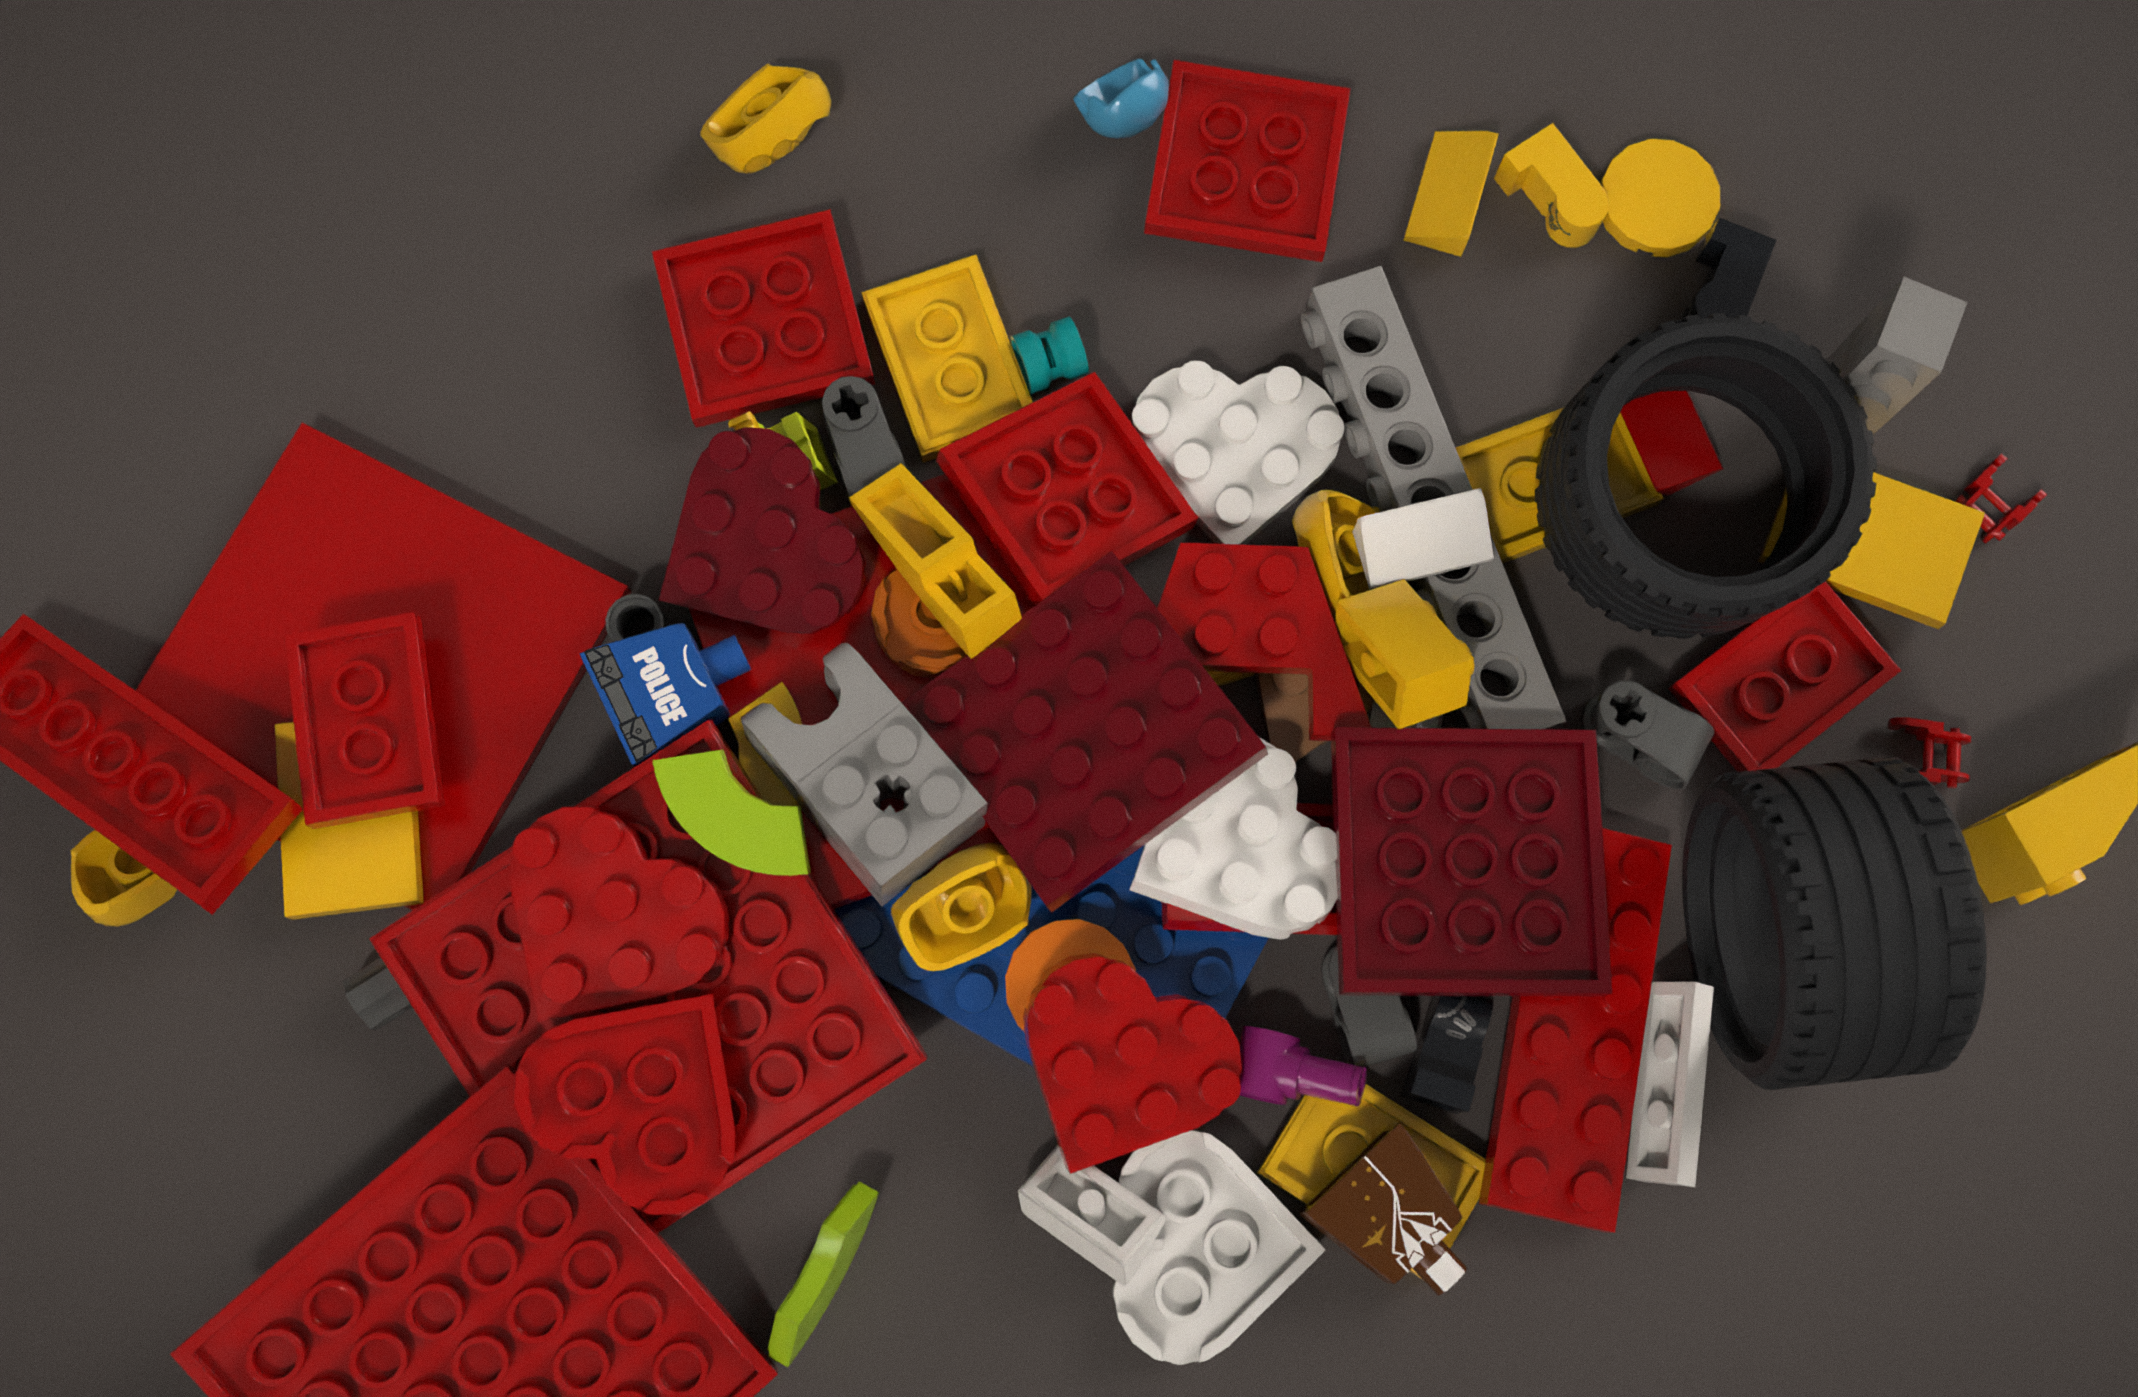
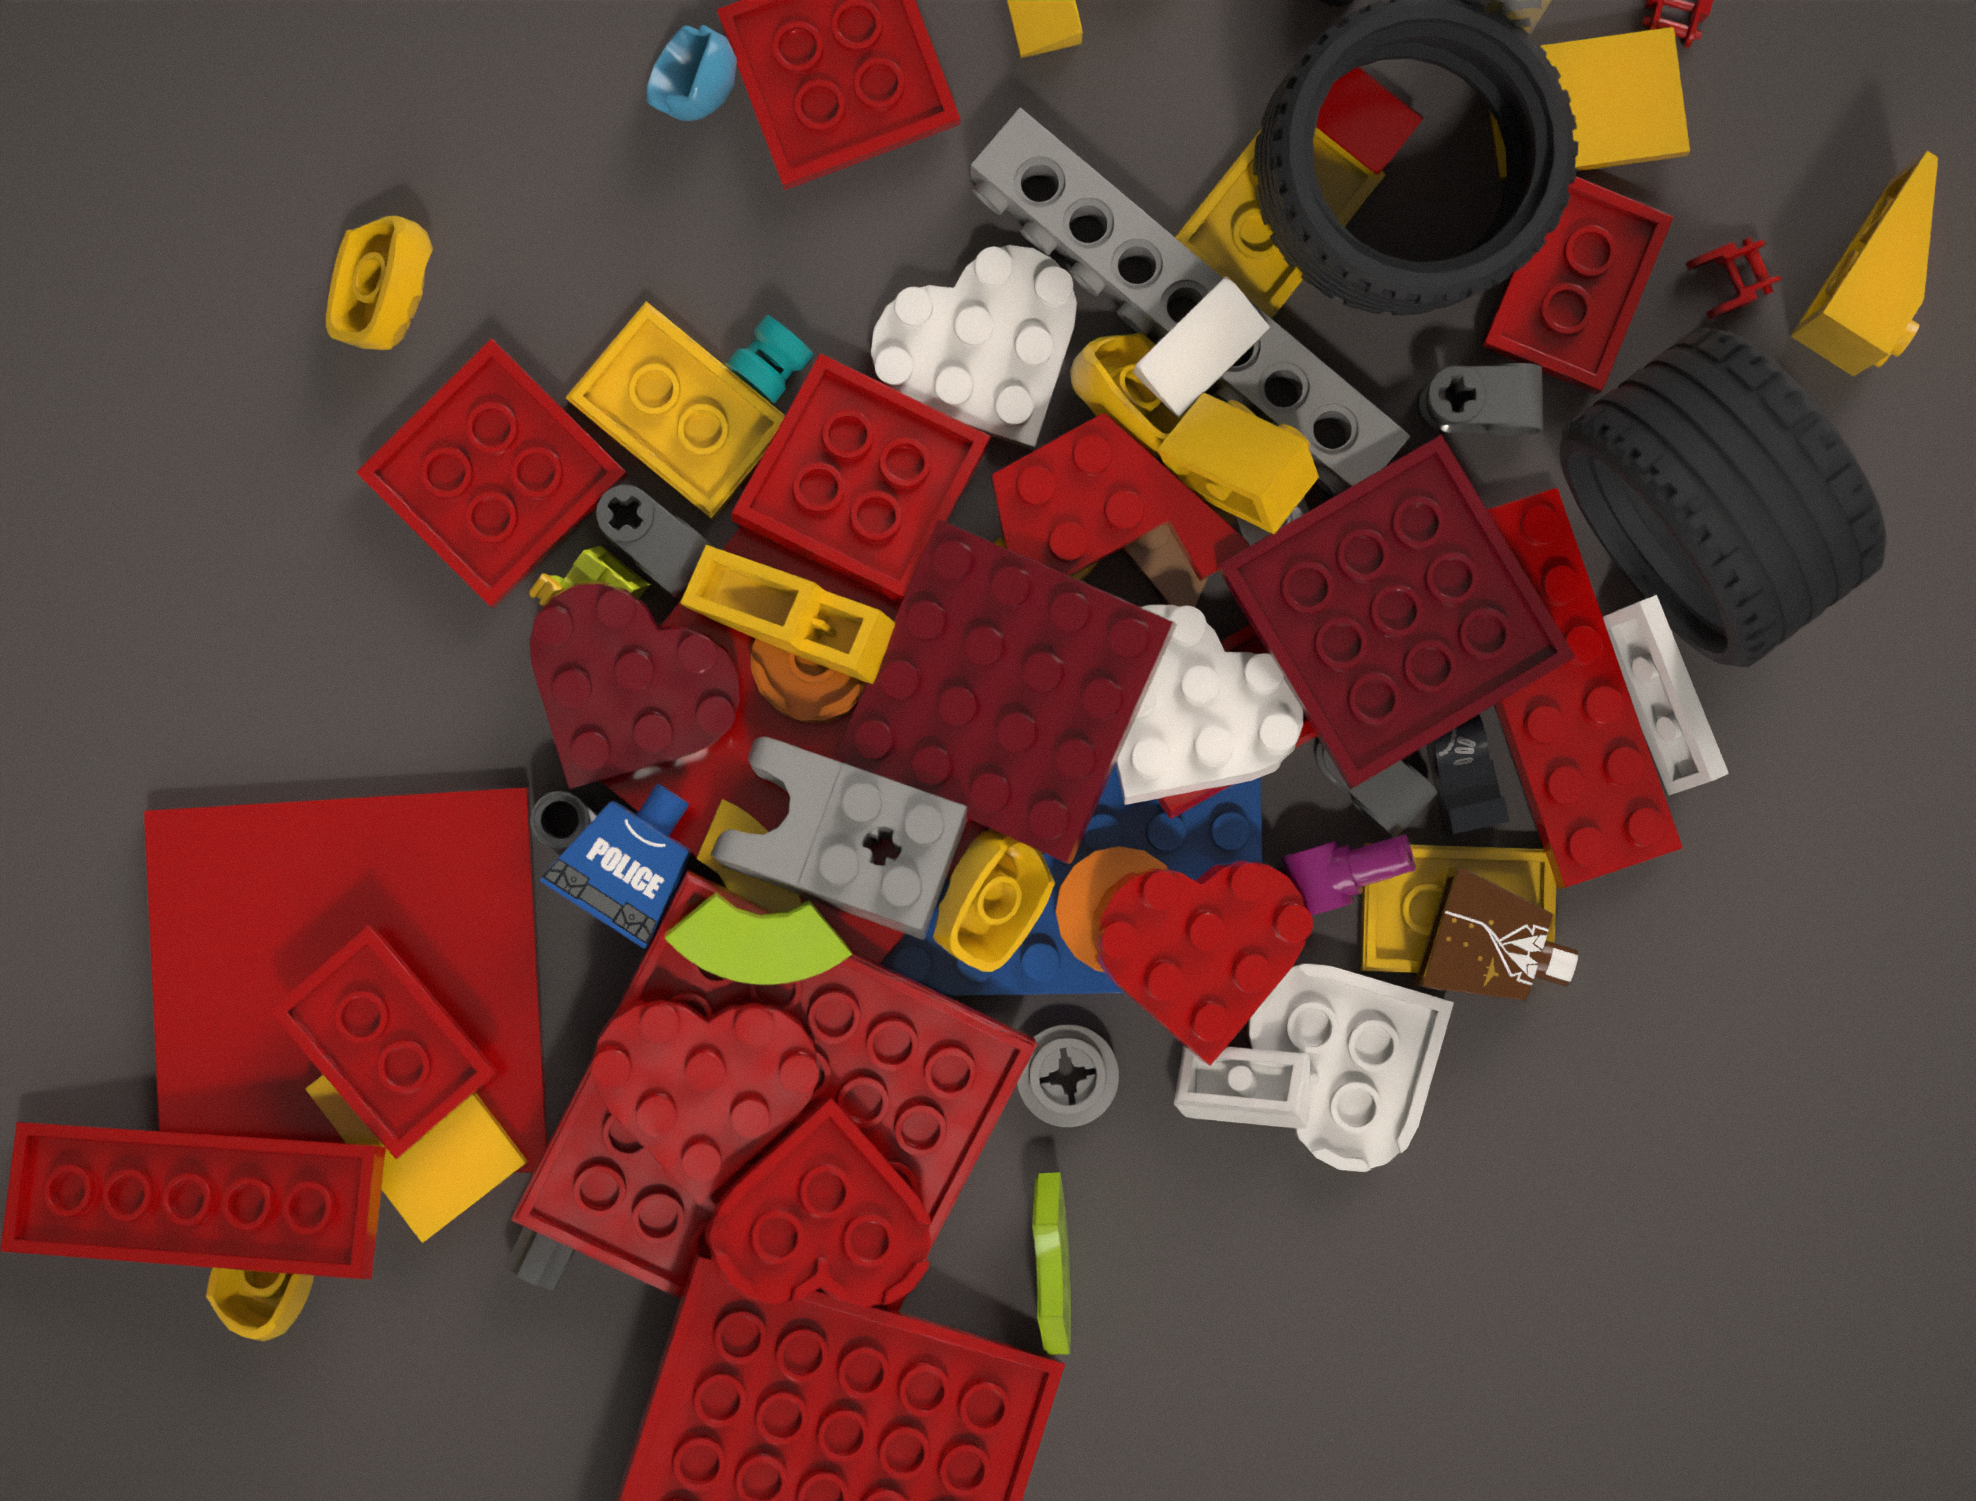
camera: 30 degrees left, 10 degrees up
none -> light grey gear [1017,1025,1119,1127]

